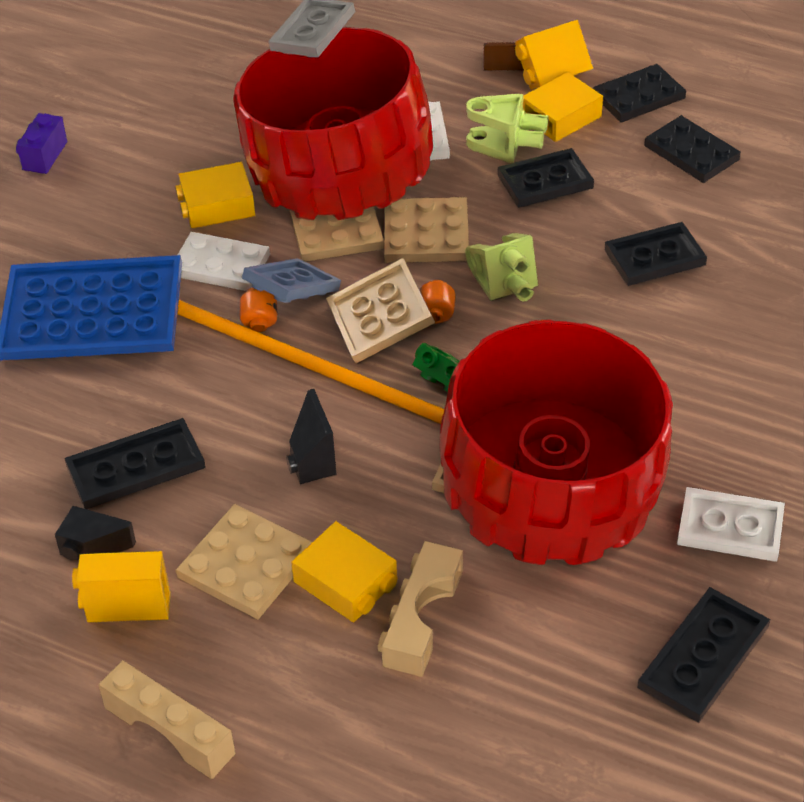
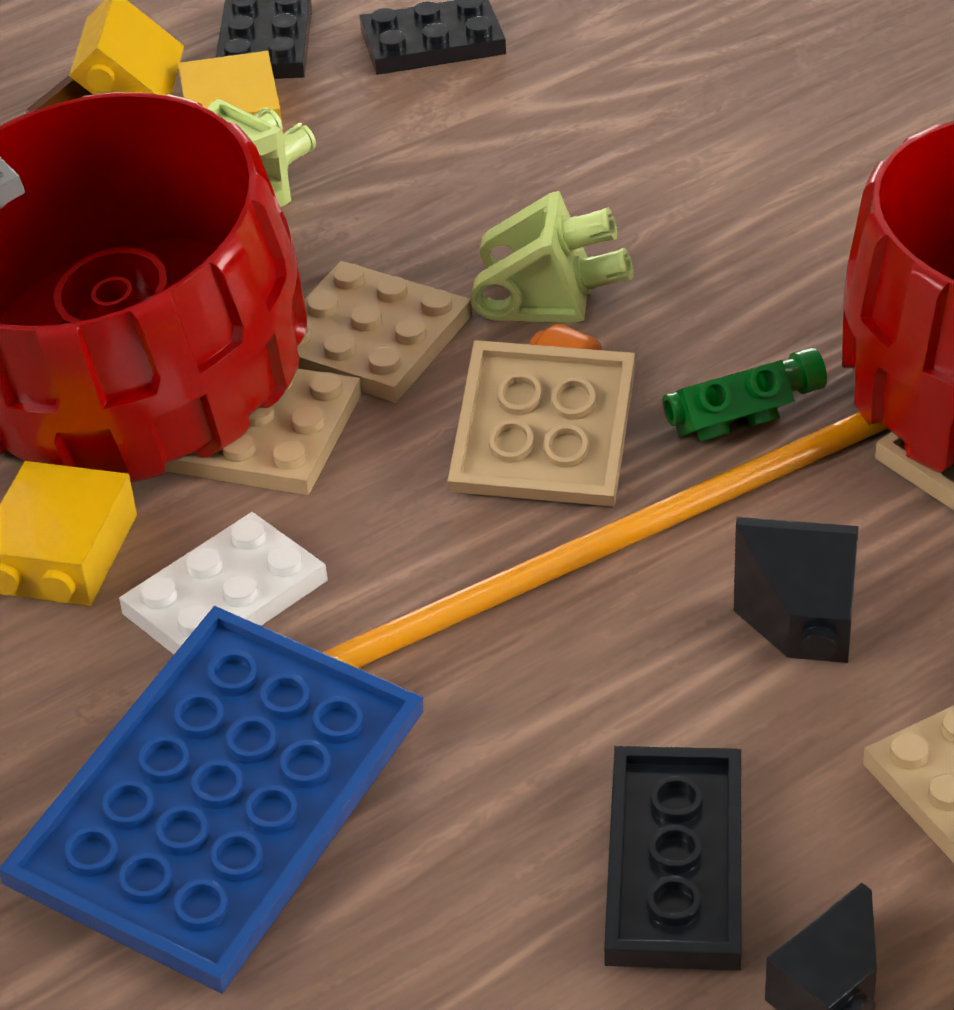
camera: 60 degrees left, 5 degrees down
orange head [240,287,278,332] -> none
sand blue plate [242,258,341,303] -> none
black plate [497,148,594,208] -> none
black plate [604,222,707,286] -> none

